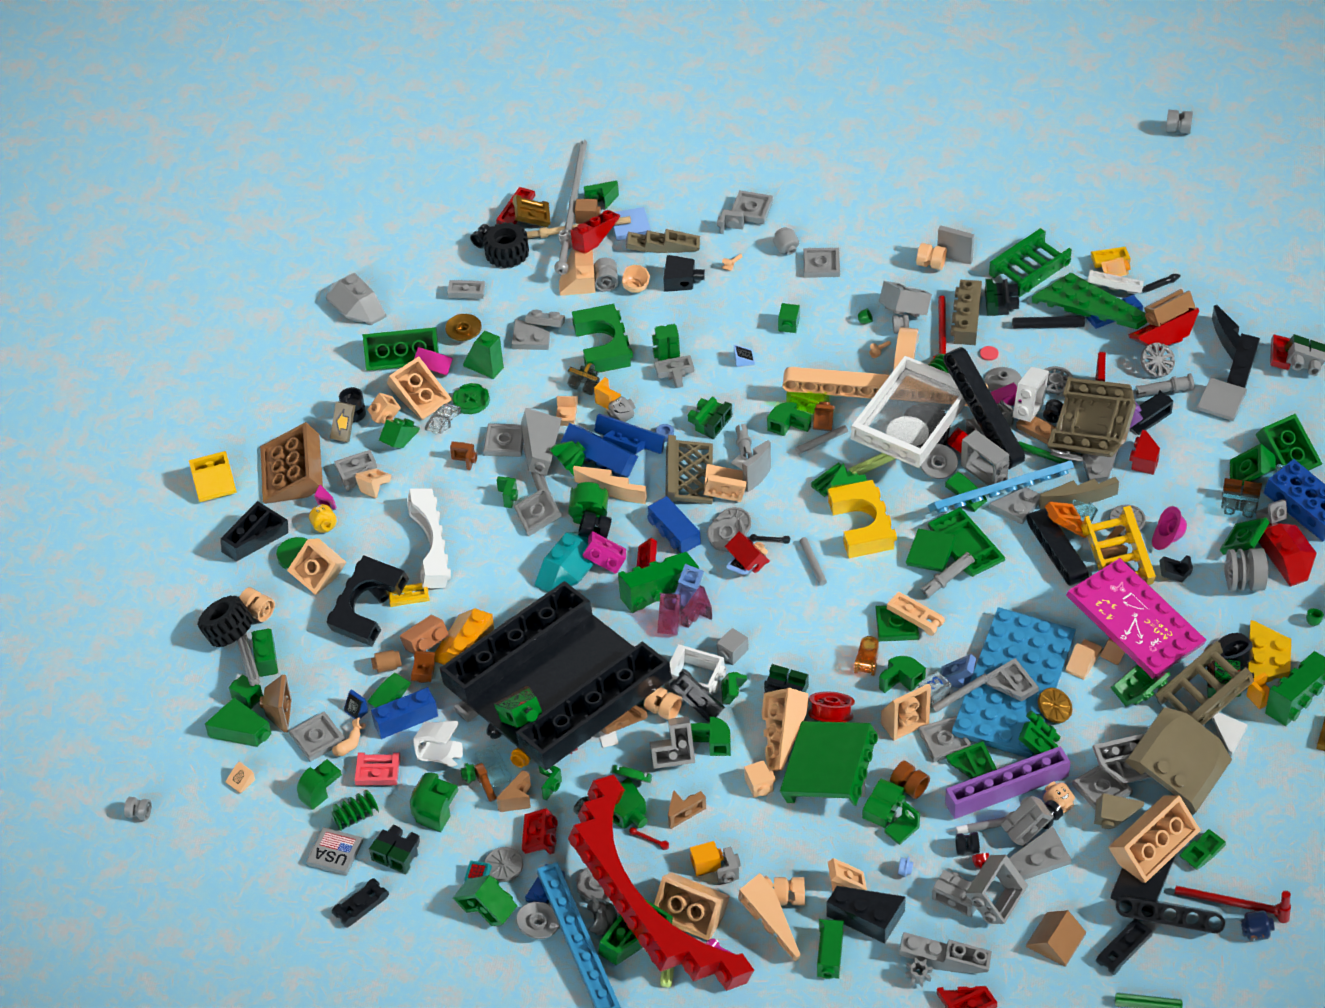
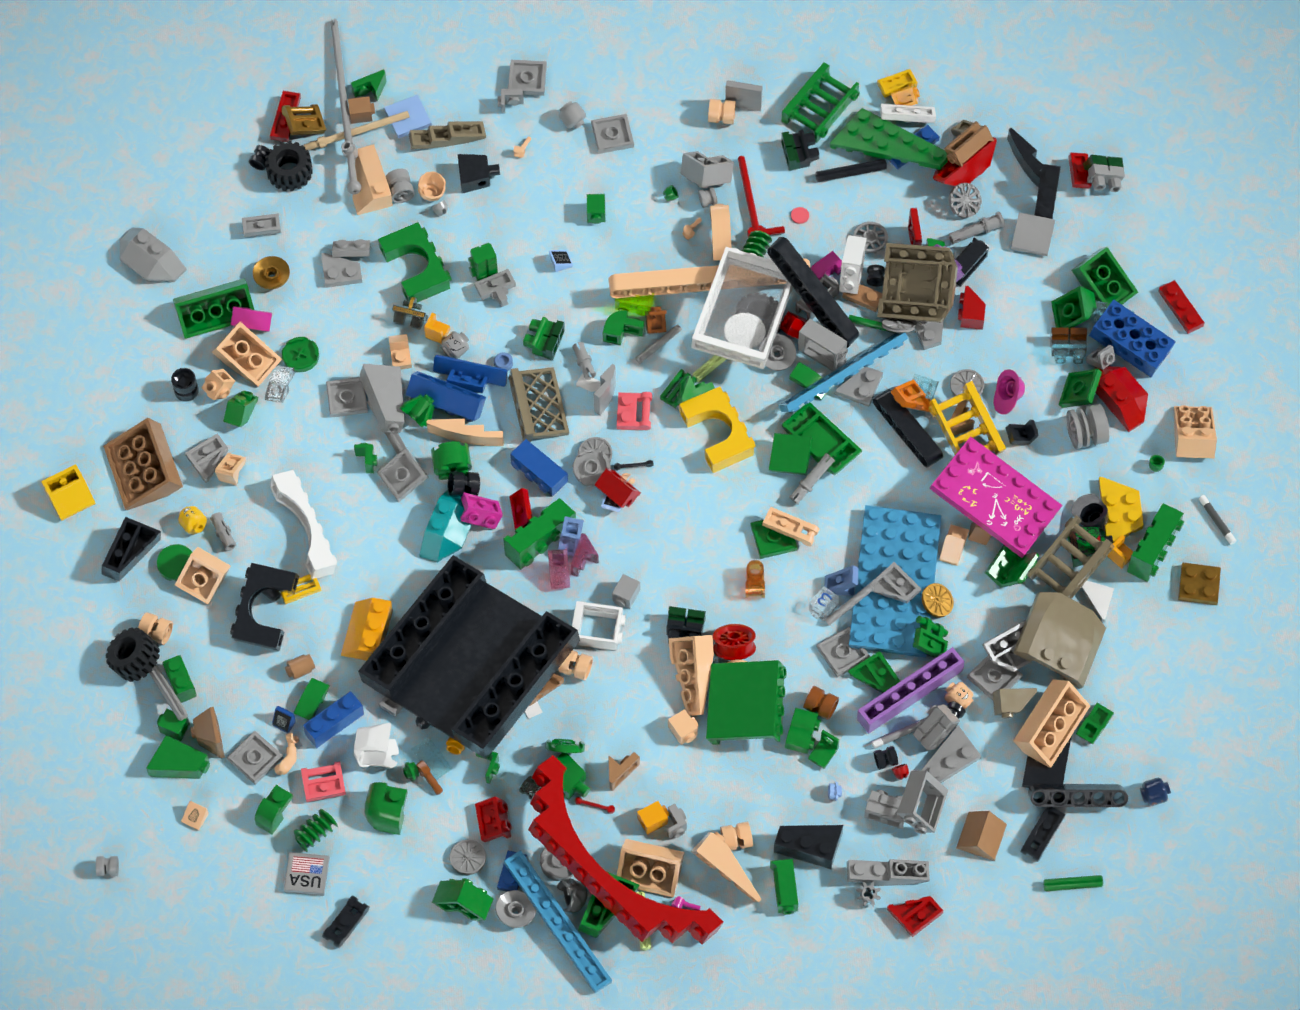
camera: 15 degrees left, 15 degrees up
dark pink slope [314,485,337,510] -> none
dark tan tile [330,401,355,442] -> none
hips [369,825,420,875] -> none
nougat brick [399,614,449,654] -> none
dark orange bracket [411,651,435,683] -> none
dark orange bracket [450,441,477,470] -> none
green slope [463,331,504,379] -> none
tile [464,860,492,881] -> none
green torso [494,685,543,727] -> none
medium nougat slope [496,770,531,812] -> none
red slope [570,210,620,253] -> none
light grey brick [649,716,695,769] -> none
black plate [670,669,725,723] -> none
green brick [691,717,731,756] -> none
light nougat bracket [703,464,746,502] -> none
green bracket [721,672,747,705] -> none
light grey bar [800,537,827,585] -> none
light nougat slope [828,858,867,891] -> none
green brick [879,656,926,693] -> none
light nougat slope [881,684,931,741] -> none
dark tan brick [951,279,982,345] -> none
light grey dish [984,367,1022,392] -> none
dark tan slope [1039,477,1119,509] -> none
black piece [1142,274,1180,292] -> none
red bar [1175,886,1291,923] -> none
none -> light grey pin [210,512,236,551]
none -> light grey hinge [432,200,448,216]
none -> coral plate [617,392,652,430]

